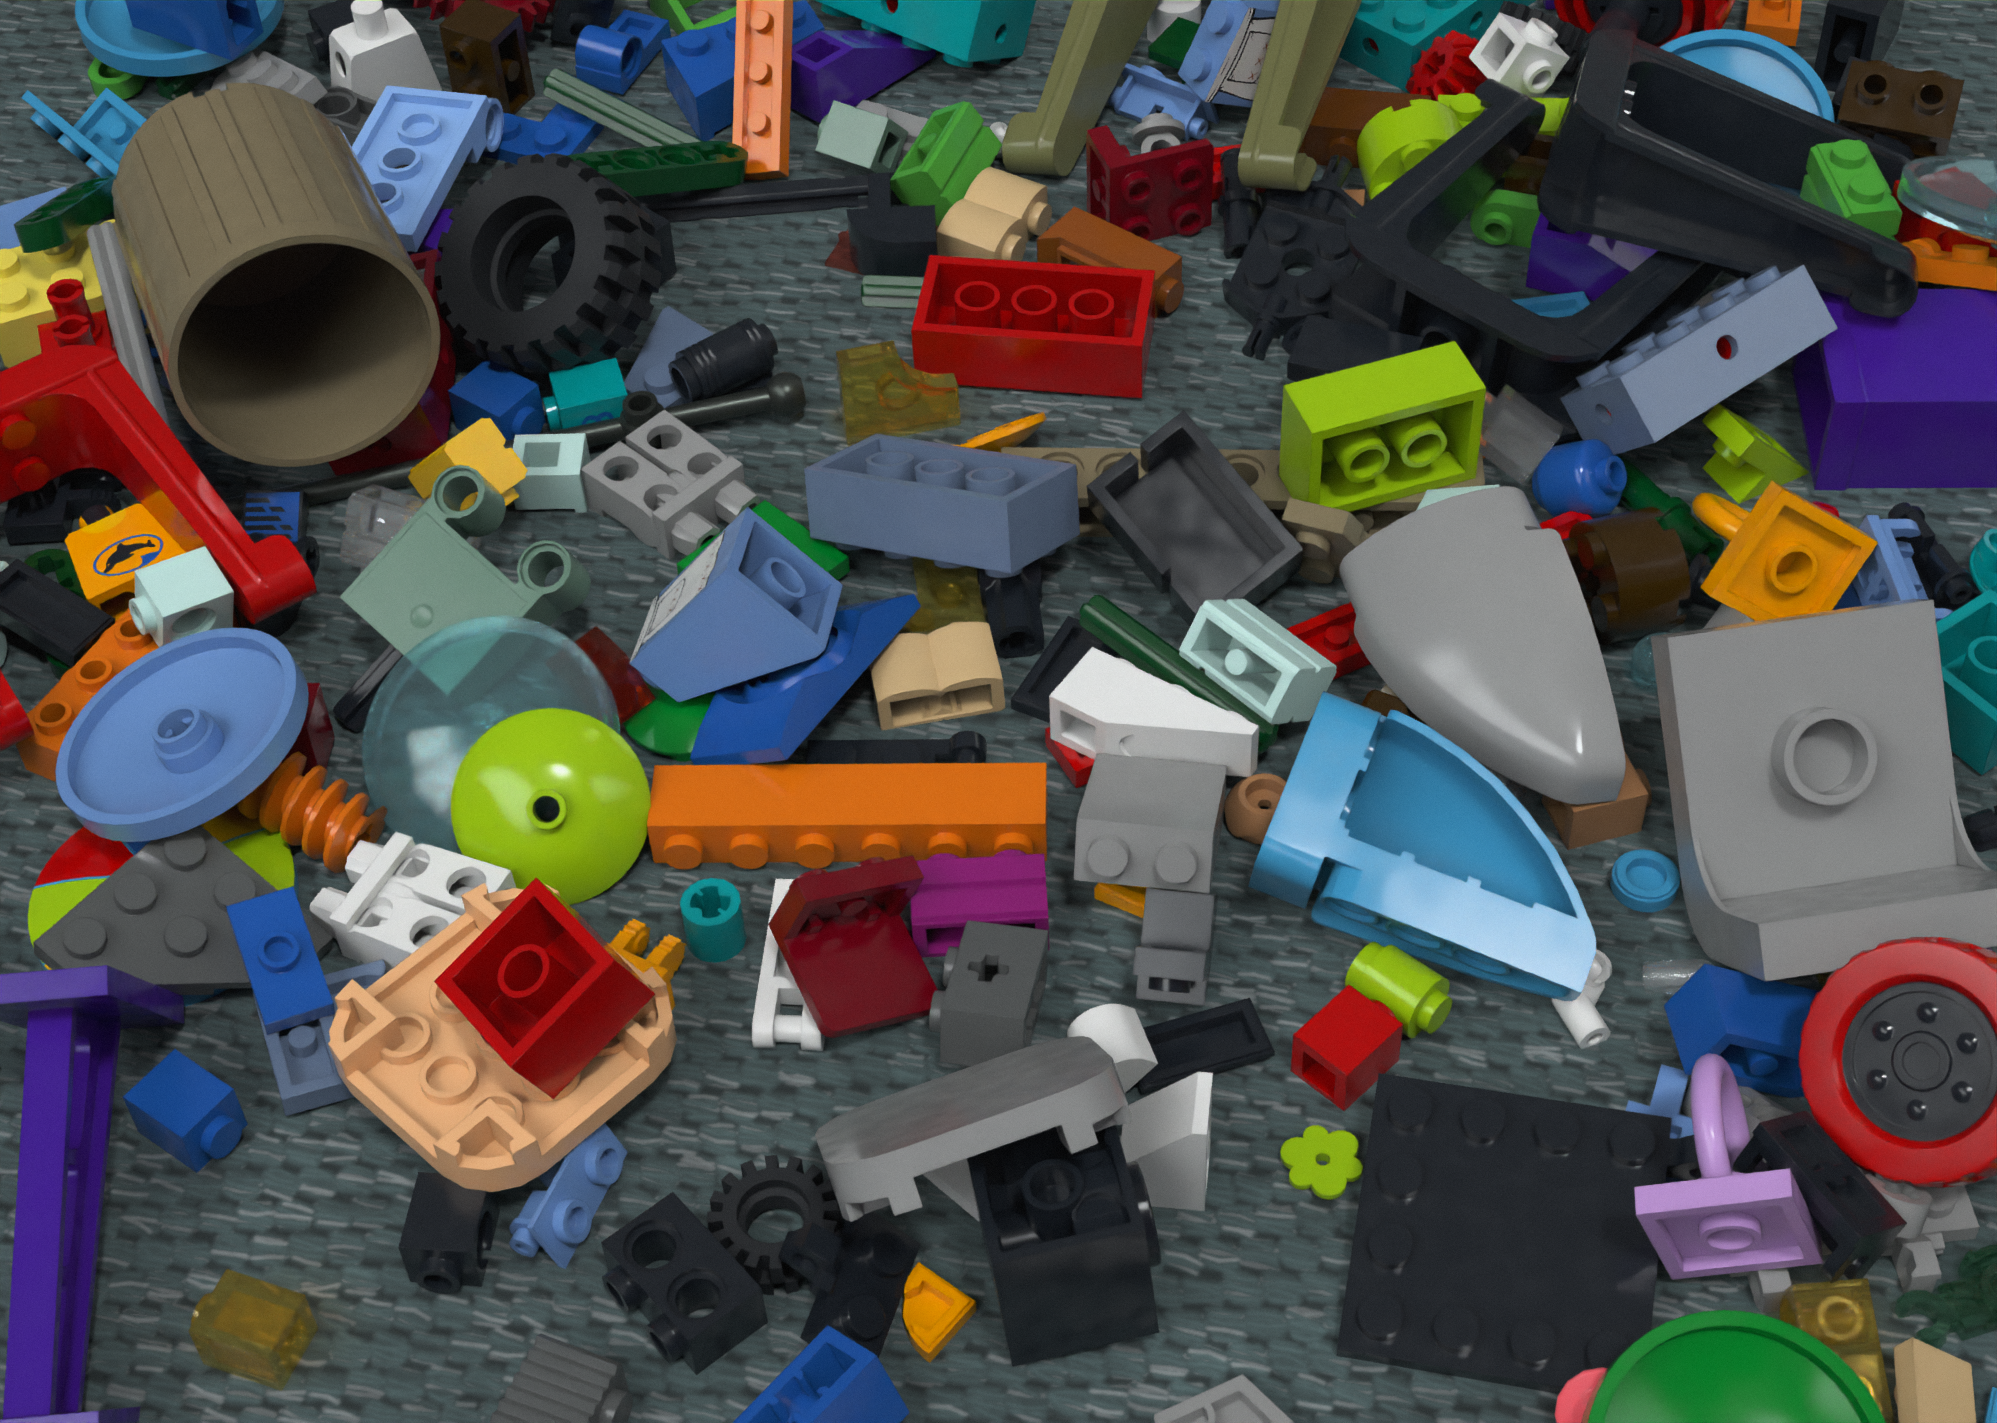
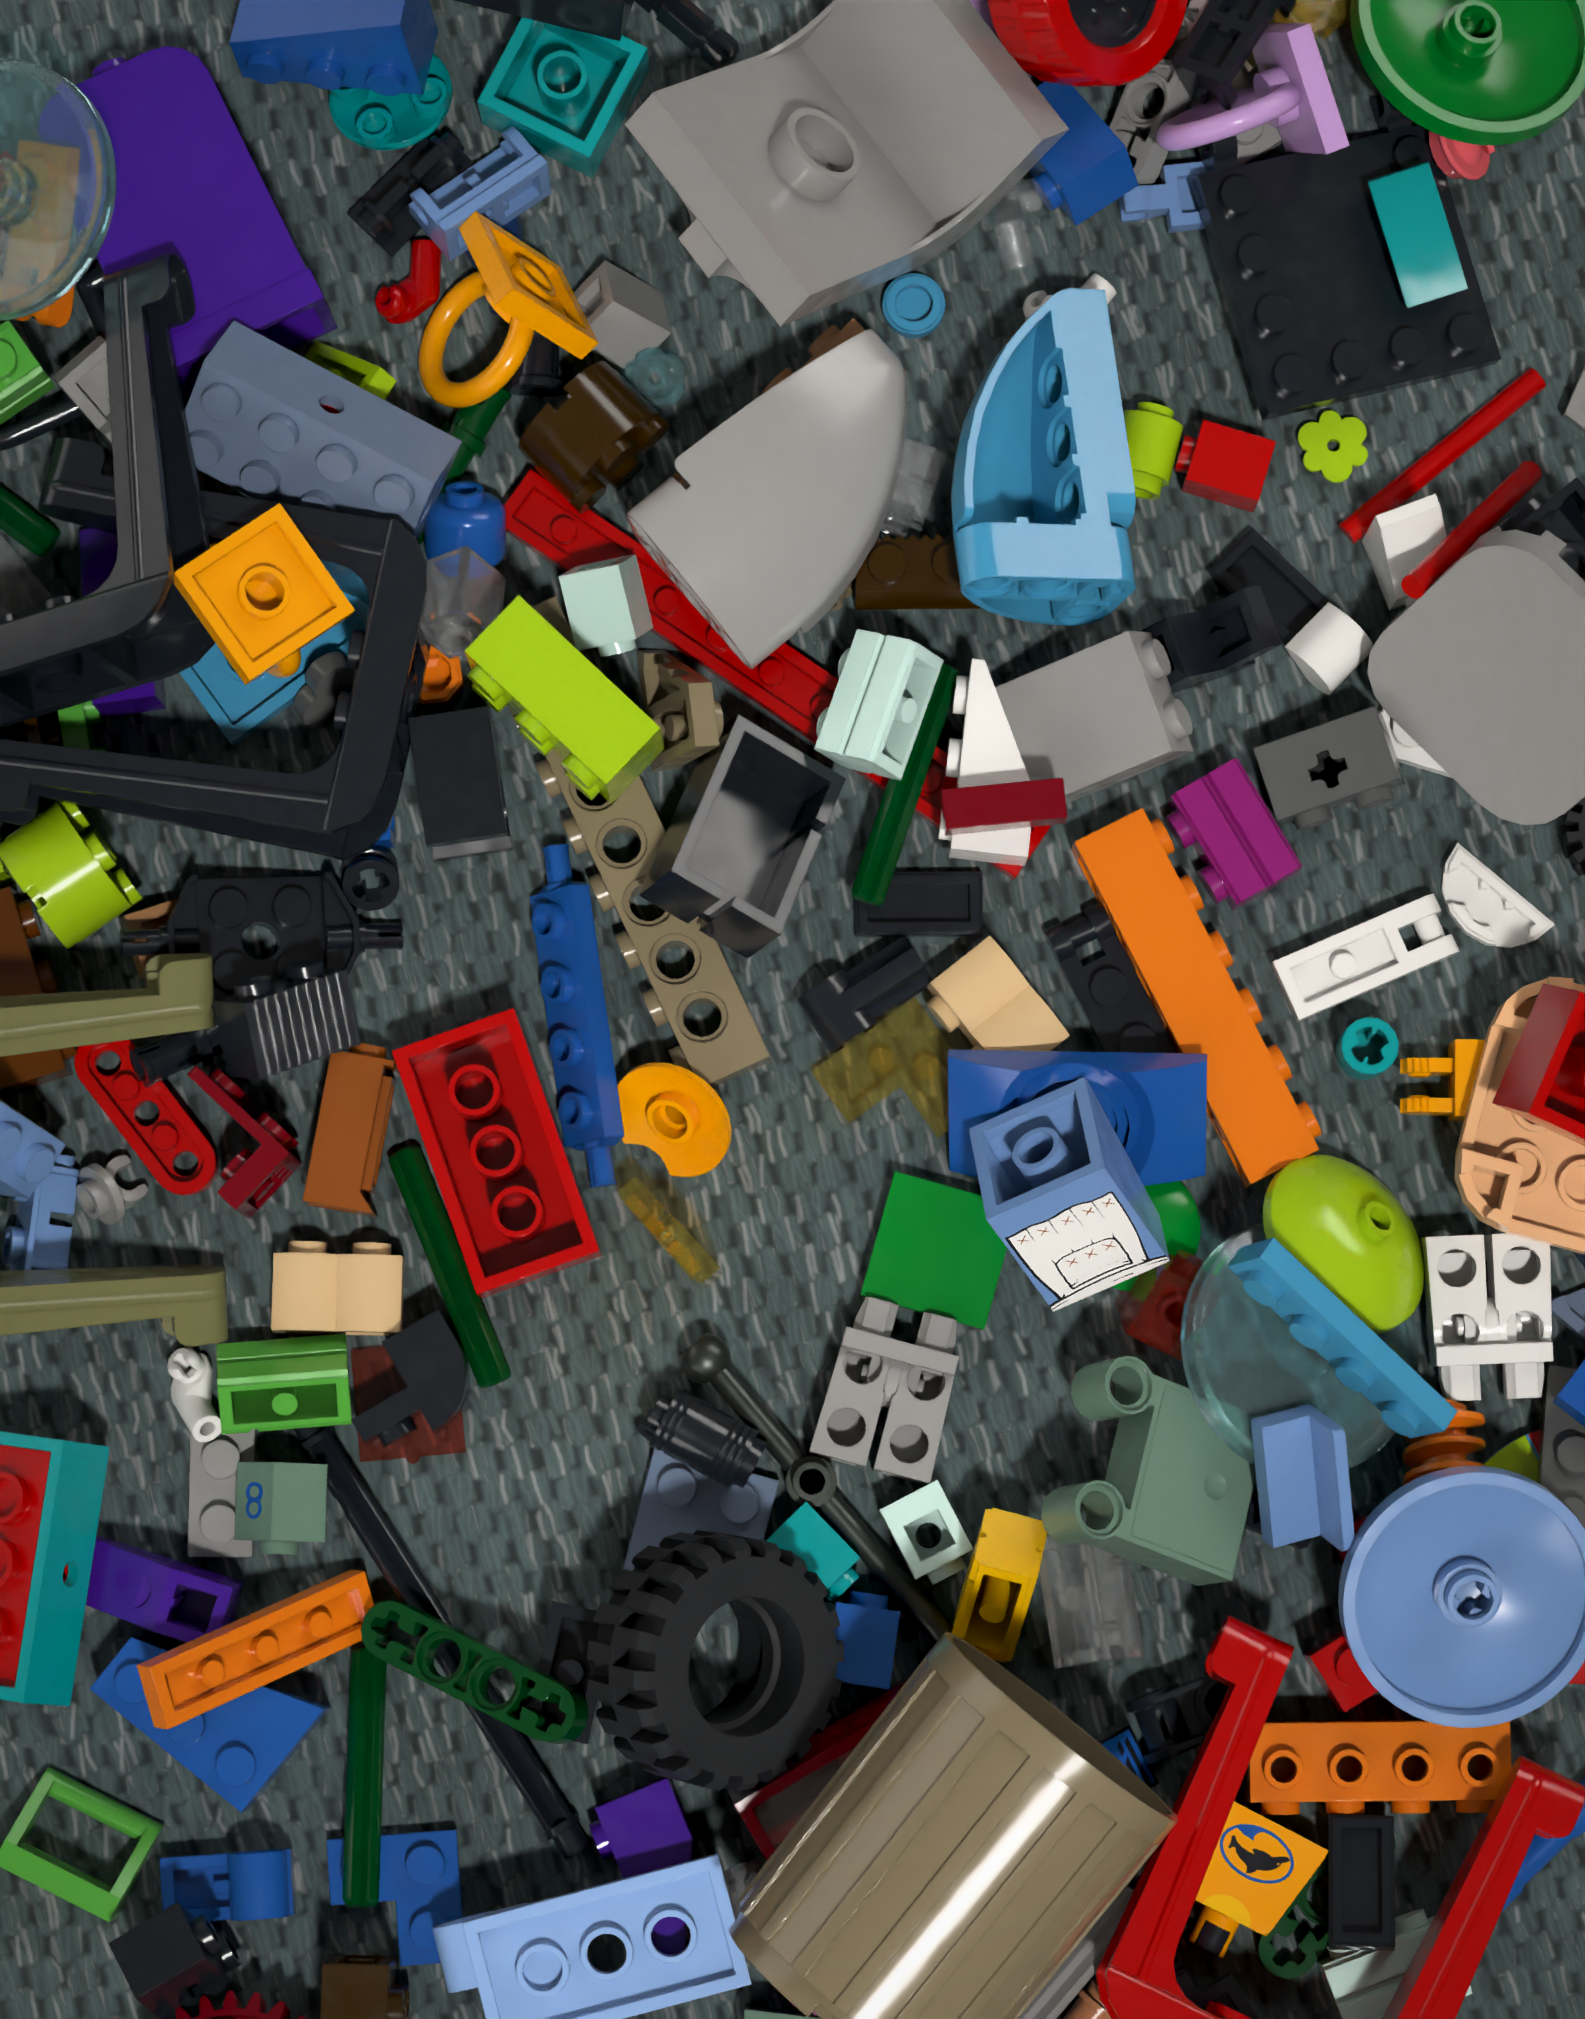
camera: 120 degrees left, 35 degrees up
light aqua brick [129,546,234,647] -> none
dark red bracket [768,855,938,1038] -> none
sand blue brick [804,433,1080,578] -> none
medium nougat plate [1224,773,1287,845] -> none
none -> light orange tile [174,503,355,685]
none -> black brick [211,959,361,1079]
none -> blue plate [530,844,624,1188]
none -> dark red piece [941,777,1068,836]
none -> dark azure plate [1227,1237,1458,1439]
none -> medium blue panel [1251,1404,1355,1552]
none -> red bar [1338,367,1546,544]
none -> teal slope [1367,161,1468,308]
none -> red bar [1401,461,1542,599]
none -> white tile [1441,842,1555,948]

